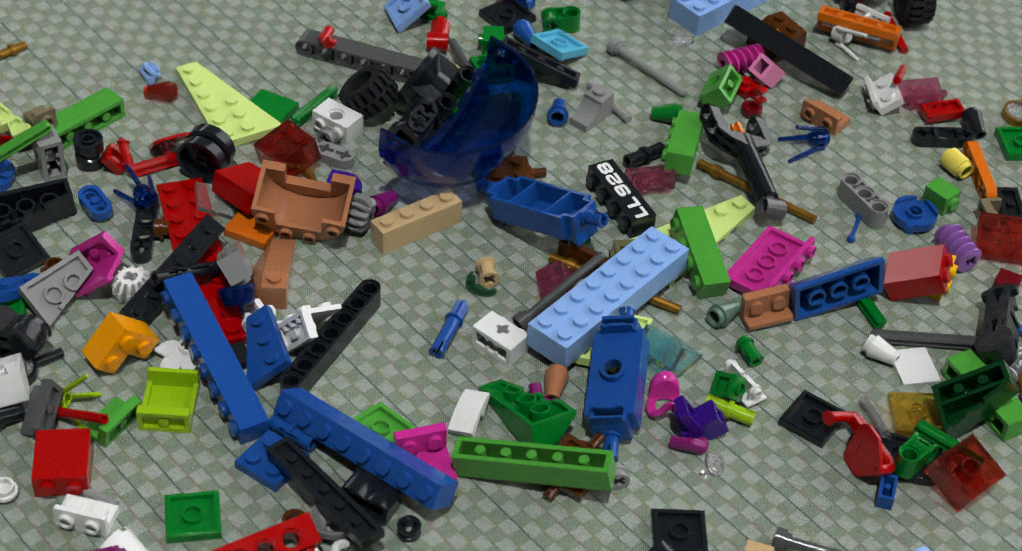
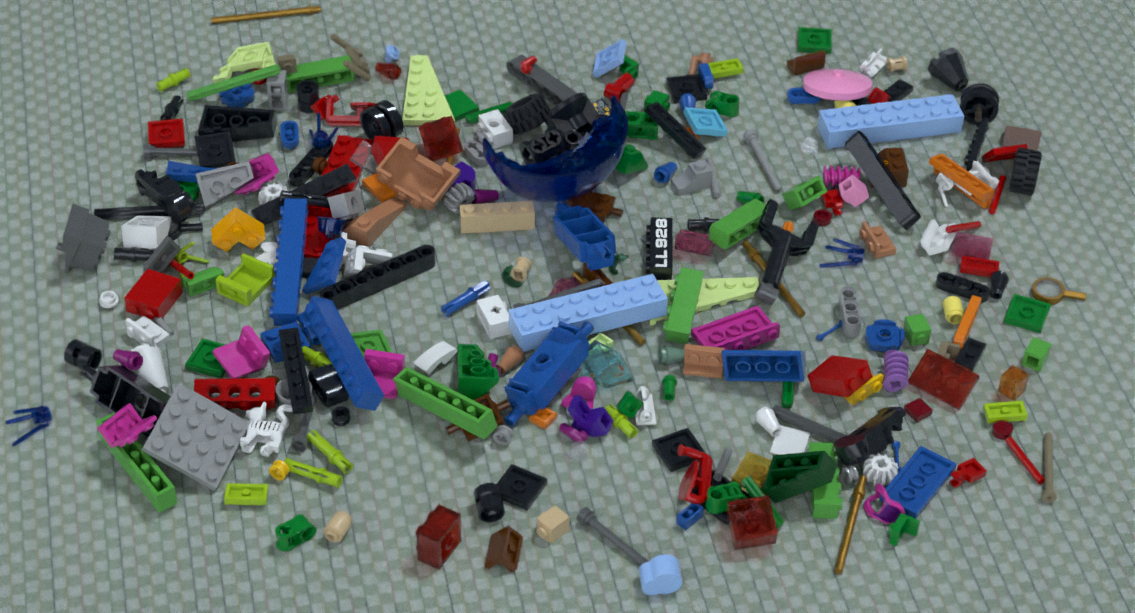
camera: 30 degrees right, 0 degrees up
none -> dark pink bracket [213,325,270,379]
none -> lime pin [302,346,334,367]
none -> dark tan plate [330,34,371,81]
none -> orange tile [529,407,557,430]

